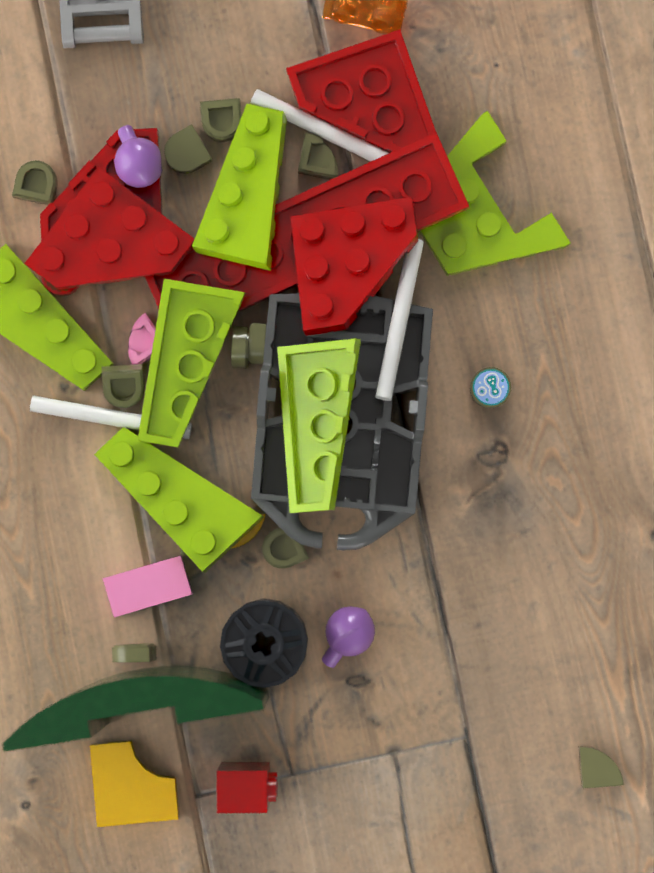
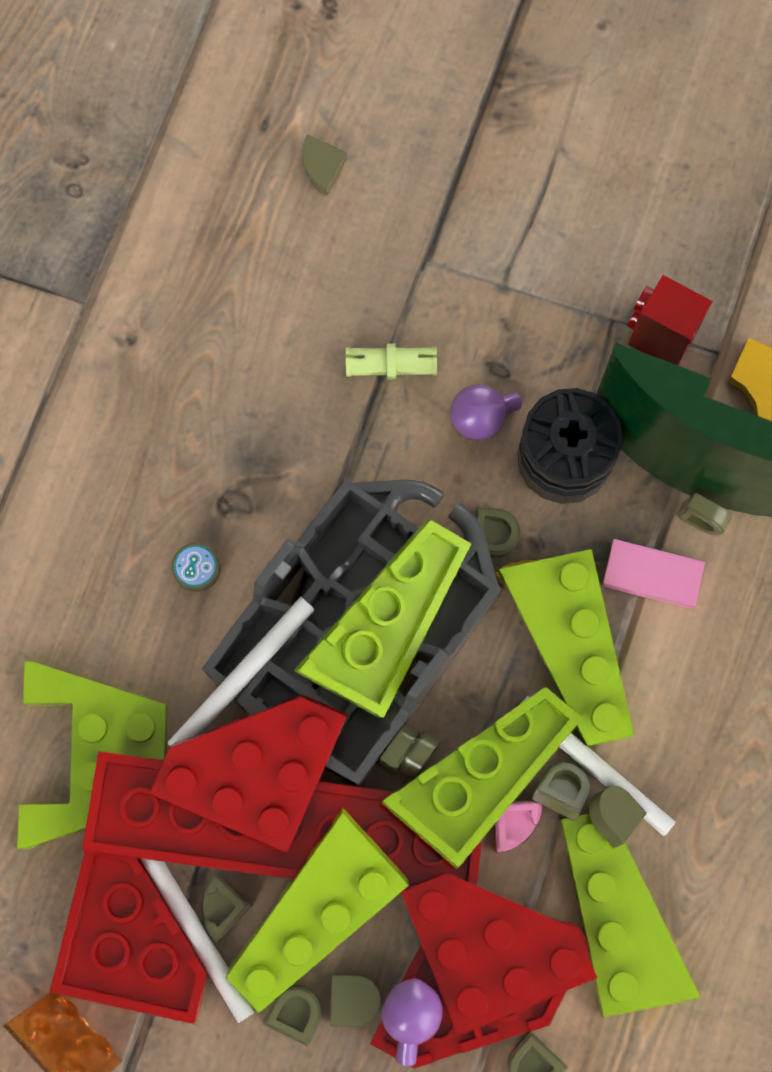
camera: 150 degrees left, 10 degrees down
none -> yellowish green pin [346,343,437,380]
none -> olive tile [589,786,647,848]

